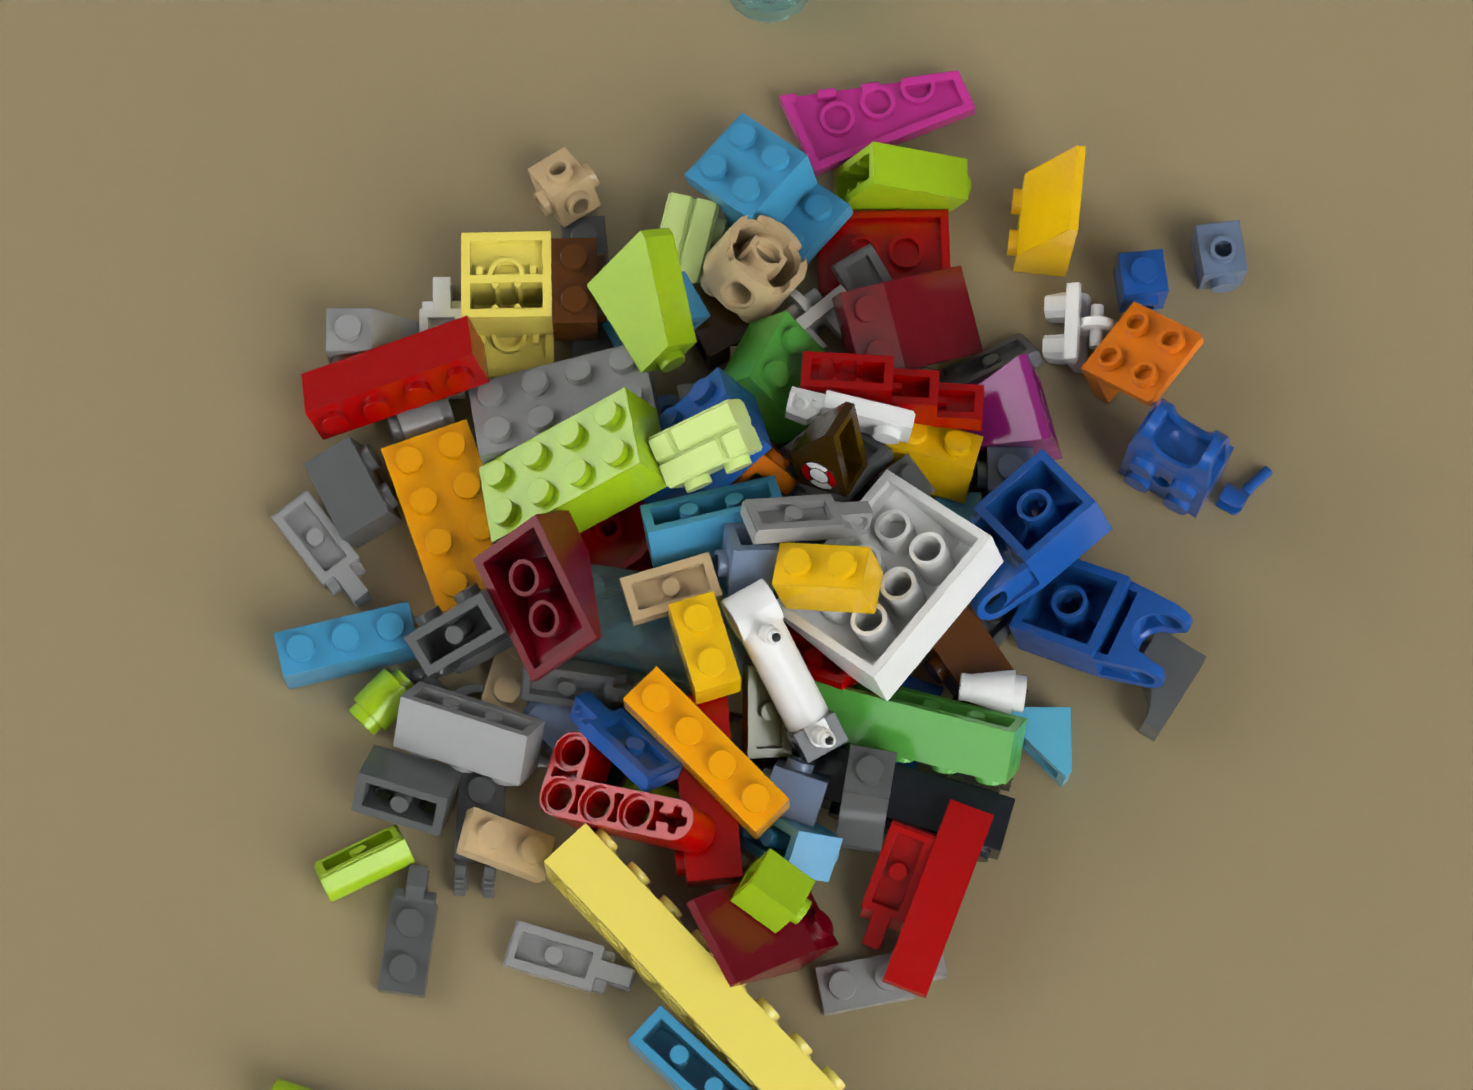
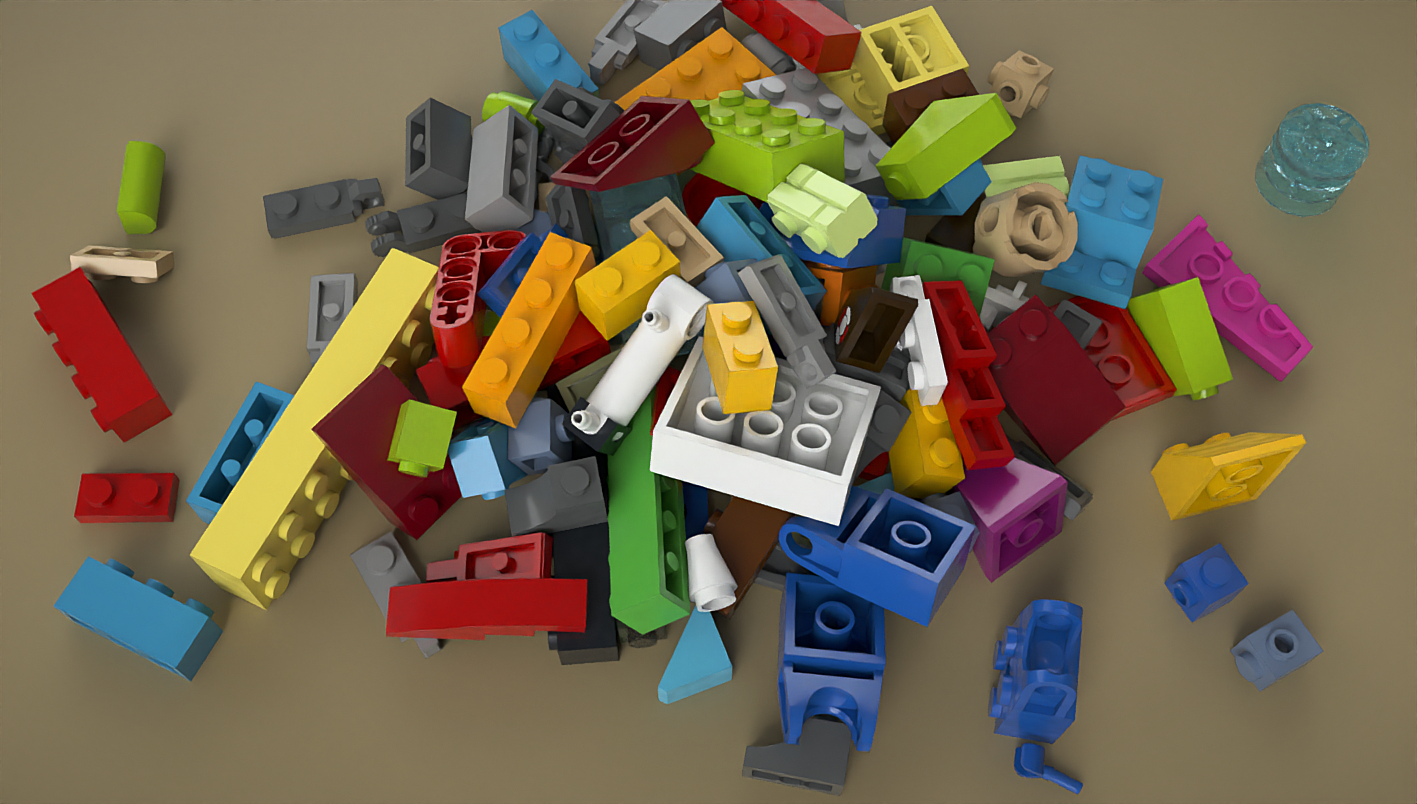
camera: 70 degrees right, 10 degrees down
lime brick [313,825,415,903] -> none
tan plate [456,807,555,883] -> none
white hips [1042,282,1116,373] -> none
orange bracket [1081,301,1204,406] -> none

